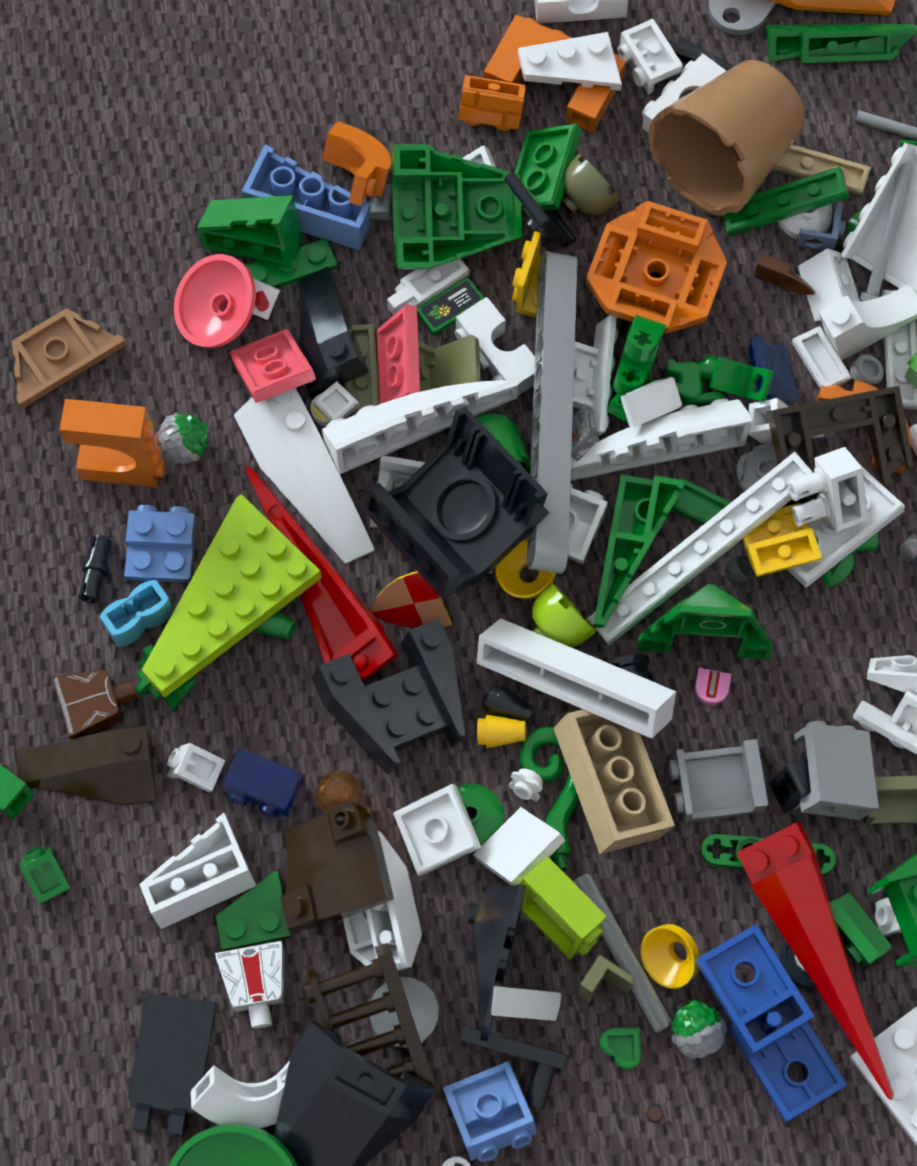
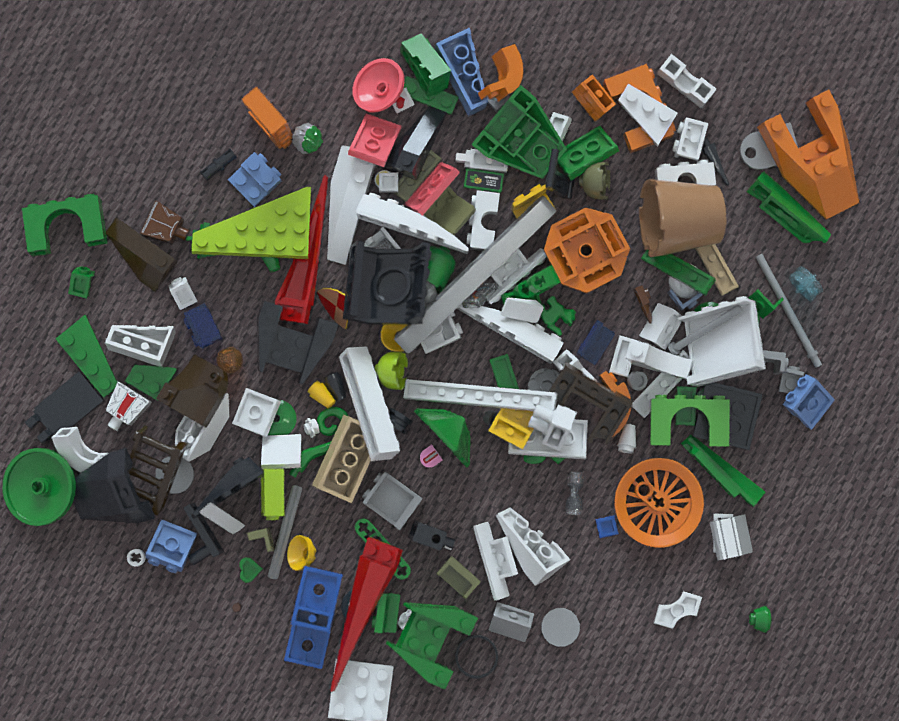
camera: 40 degrees right, 15 degrees up
medium nougat wing [12,308,126,409] -> none
medium azure brick [100,580,174,647] -> none
green wedge [593,474,685,628] -> none
piece [671,1000,727,1059] -> none
green bracket [709,357,774,402] -> none
light grey panel [794,721,879,820] -> none
none -> green wing [56,315,118,398]

